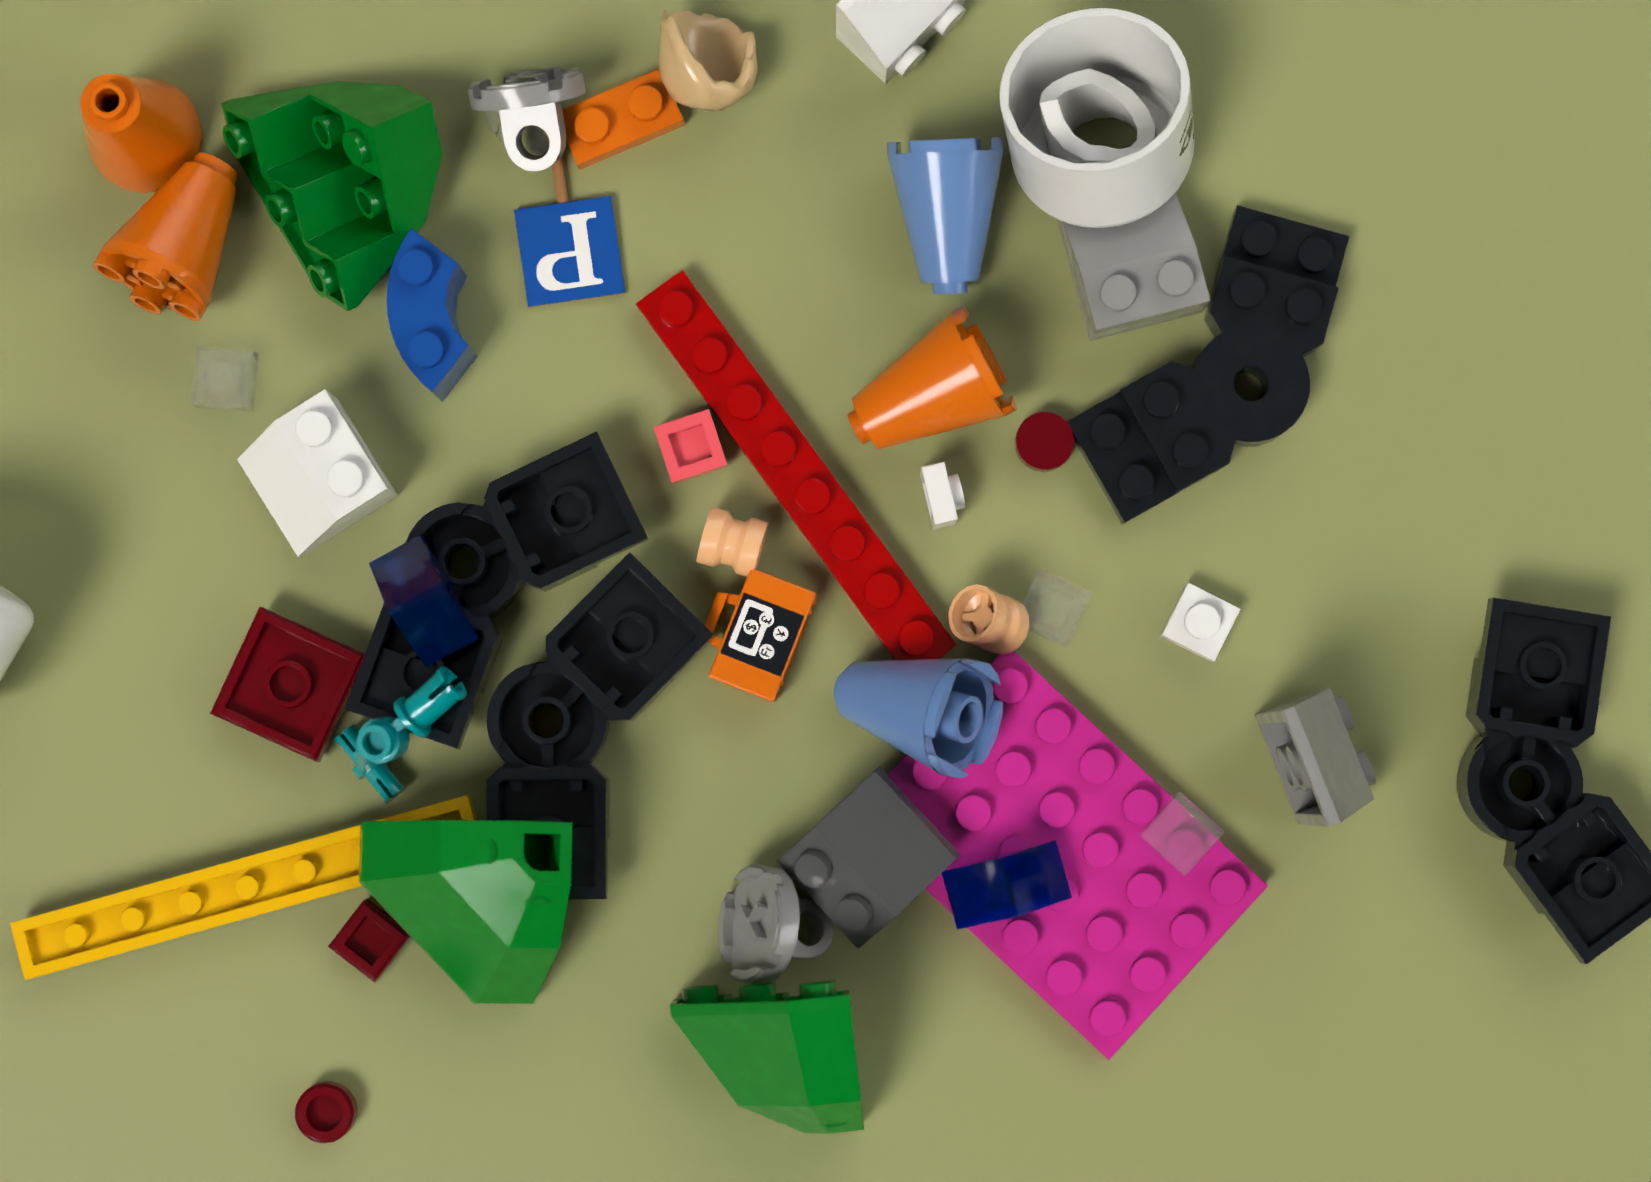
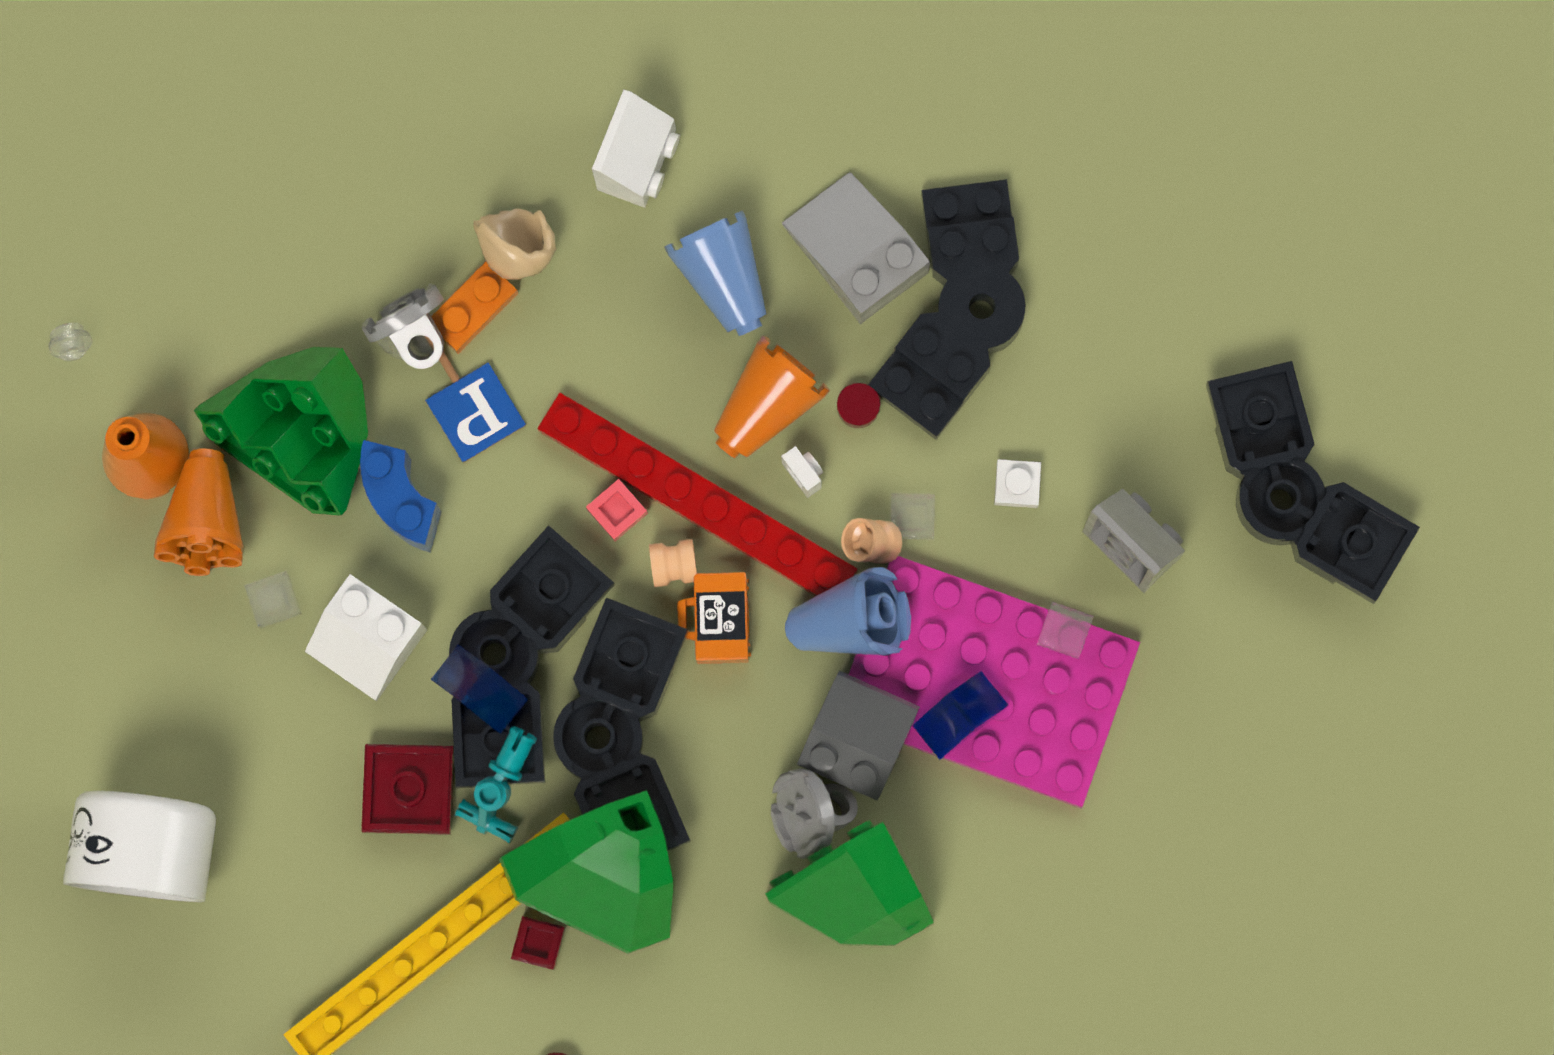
camera: 20 degrees left, 5 degrees down
white piece [1000,8,1195,228] -> none

